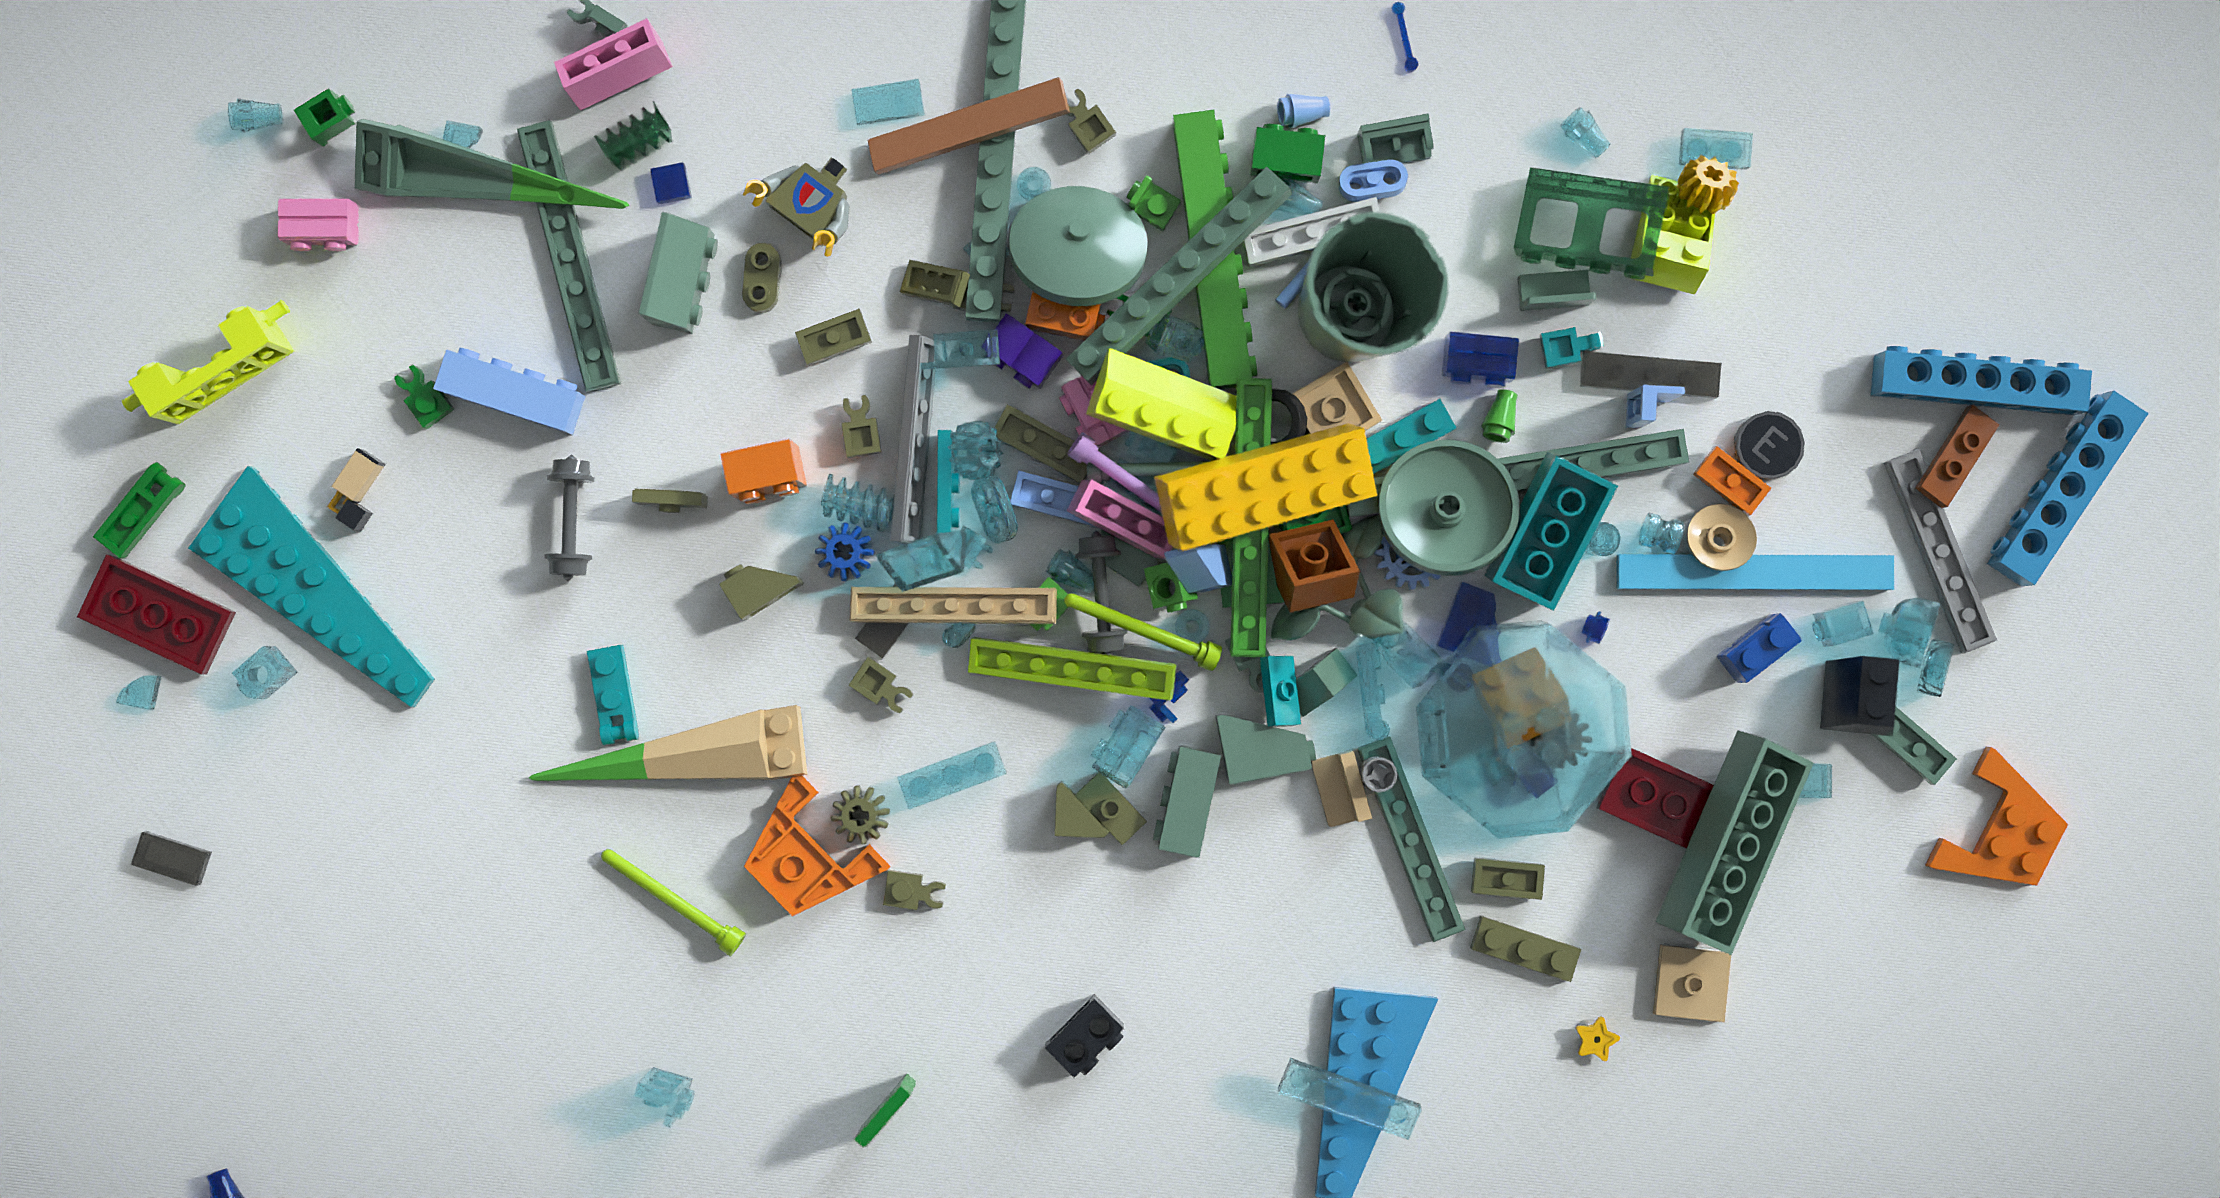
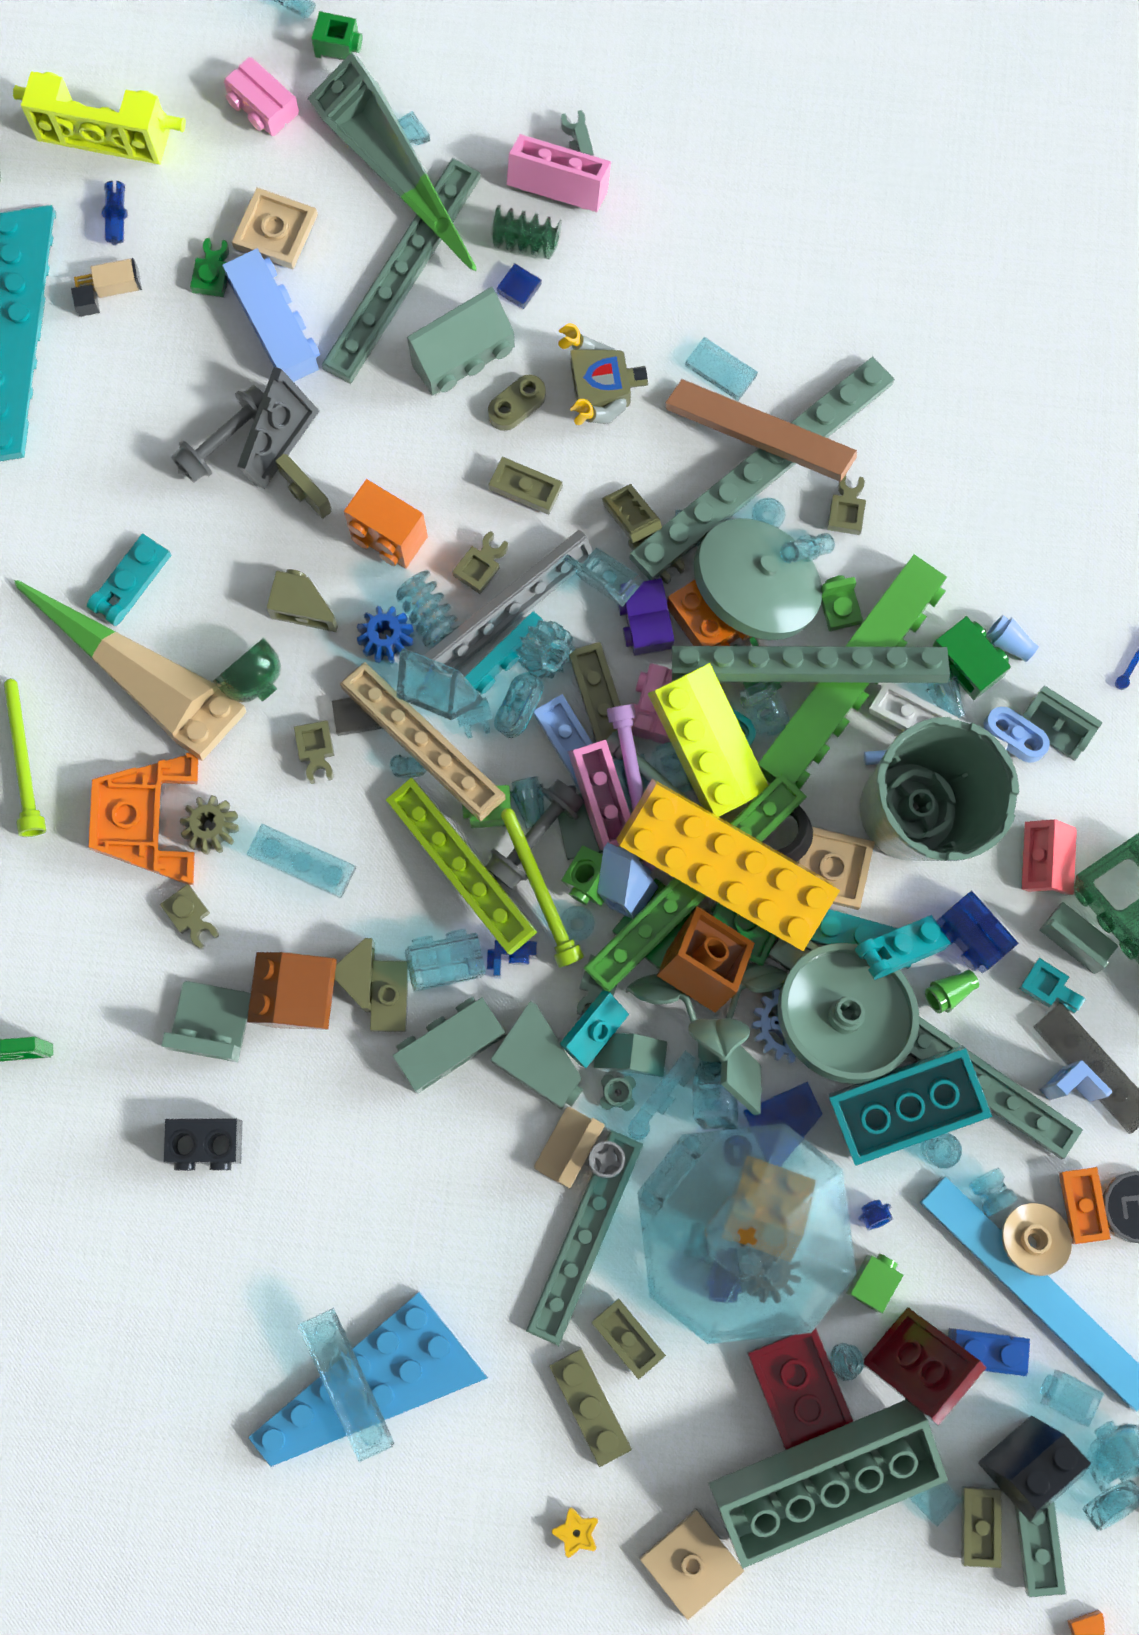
camera: 45 degrees right, 10 degrees down
none -> clear blue axle [101,180,128,246]
none -> sand green bracket [161,981,251,1063]
none -> clear green cylinder [213,638,281,702]
none -> tan plate [232,187,318,269]
none -> dark grey wing [237,367,320,489]
none -> dark orange slope [247,952,337,1030]
none -> sand green plate [600,1075,636,1111]
none -> sand green piece [720,1045,763,1116]
none -> clear light blue pin [780,533,835,564]
none -> clear light blue plate [830,1343,864,1381]
none -> bright green brick [846,1253,904,1313]
none -> teal plate [855,915,951,980]
none -> dark red plate [862,1307,986,1426]
none -> olive plate [961,1487,1001,1568]
none -> coral panel [1021,819,1077,895]

